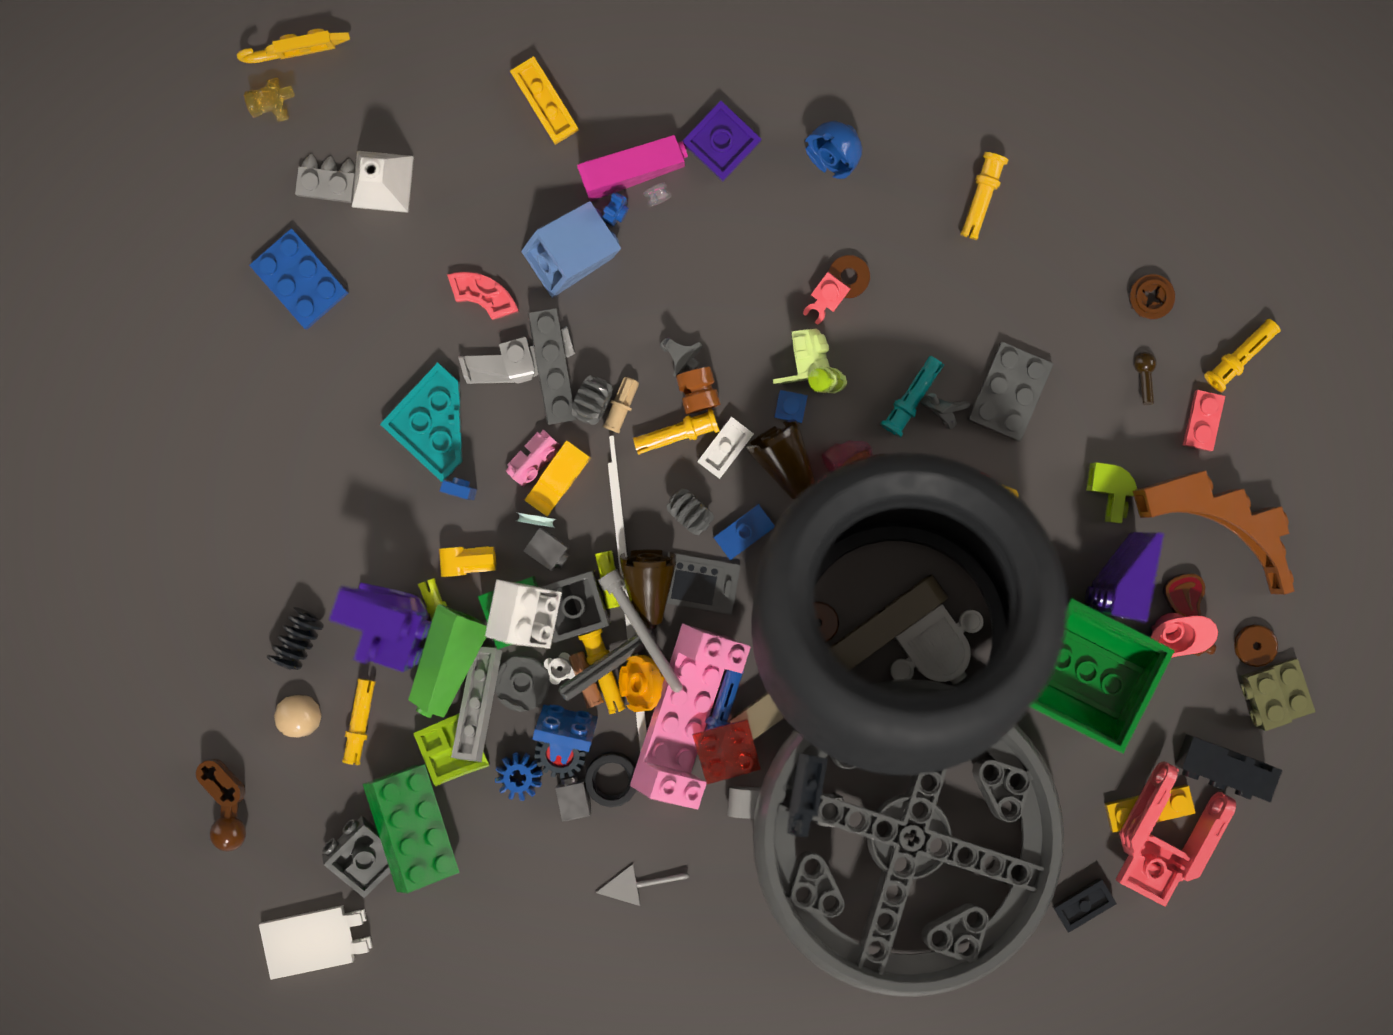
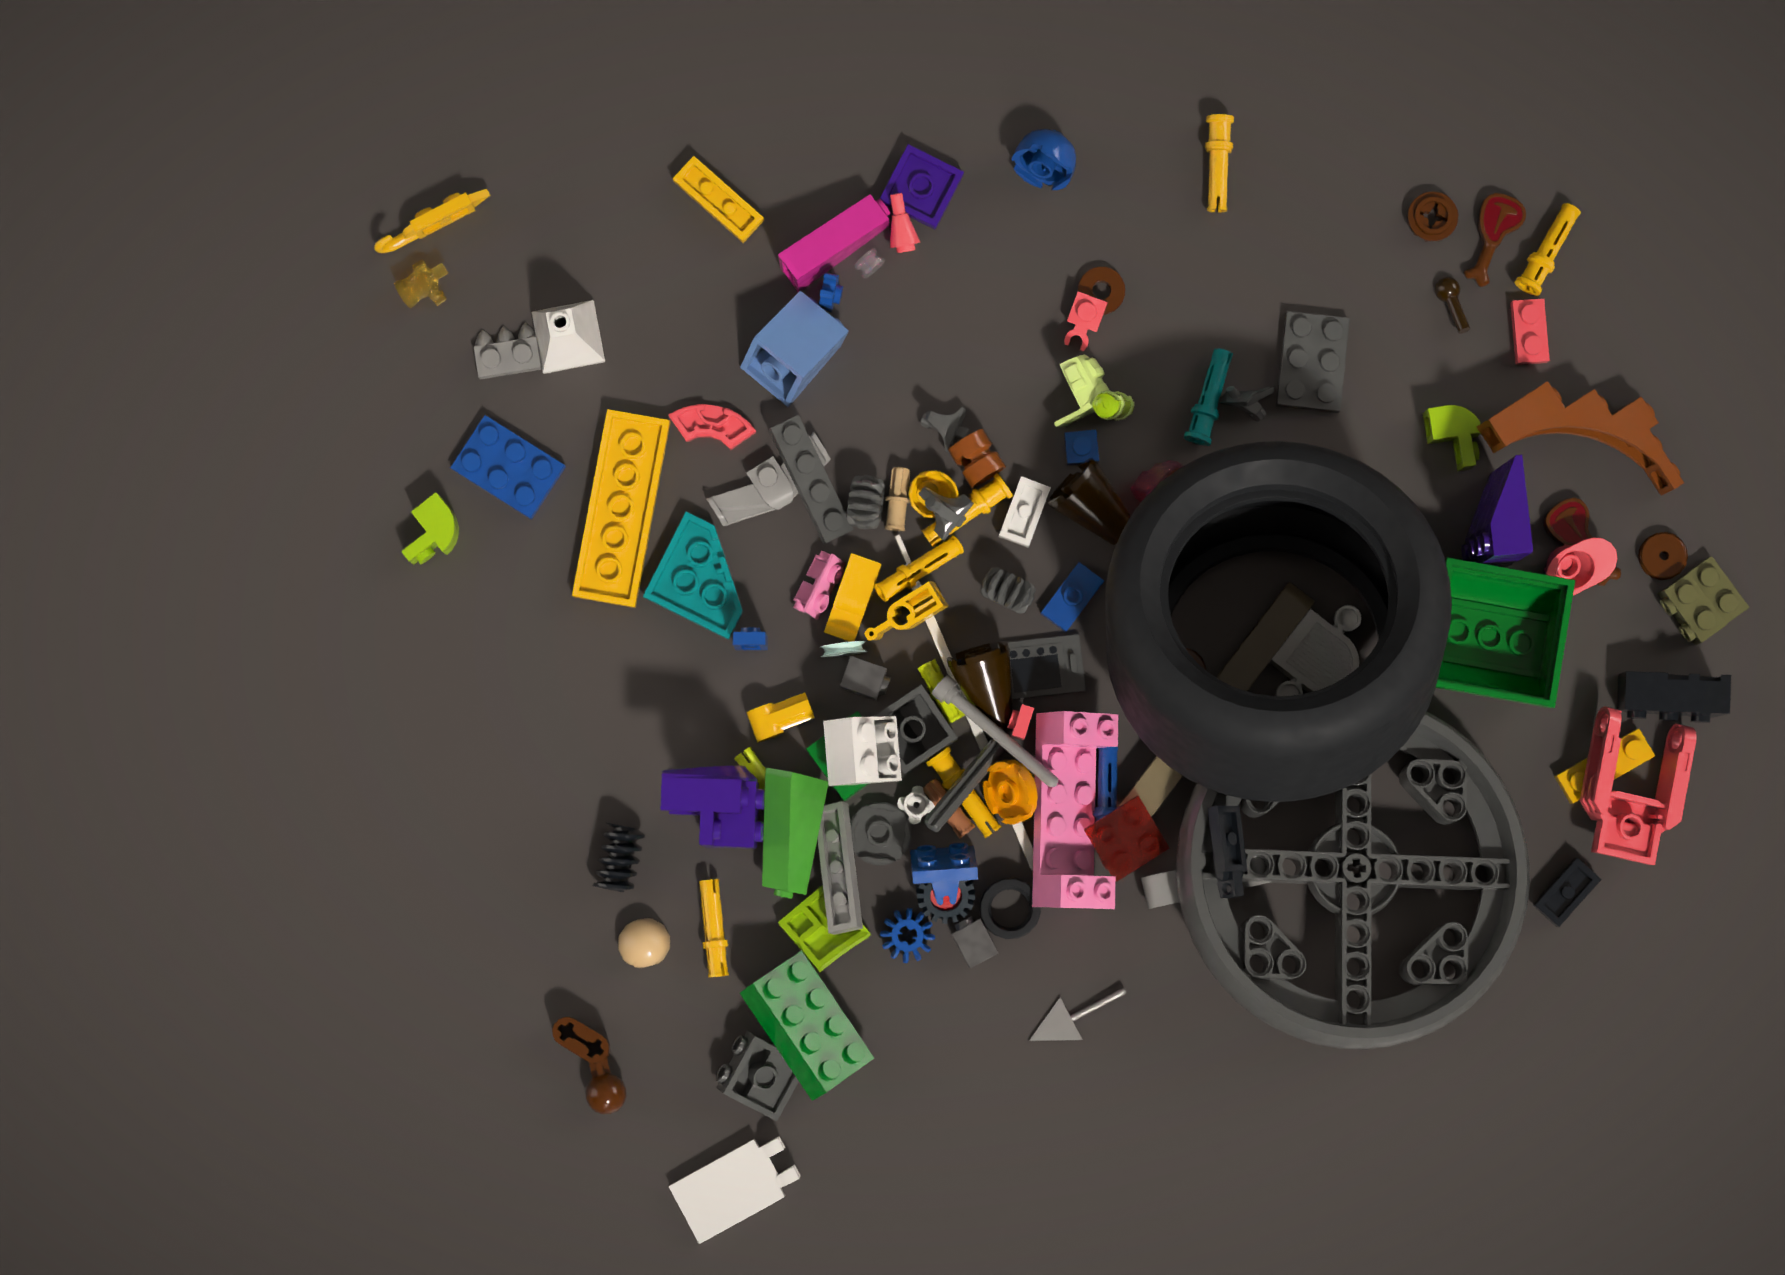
camera: 15 degrees left, 5 degrees down
none -> lime brick [401,492,459,565]
none -> yellow plate [572,409,671,608]
none -> yellow piece [864,581,949,641]
none -> yellow pin [874,536,964,602]
none -> coral cone [890,193,920,253]
none -> yellow hair [908,470,959,518]
none -> dark grey piece [919,486,974,540]
none -> coral plate [1007,704,1034,740]
none -> reddish brown piece [1464,193,1526,287]

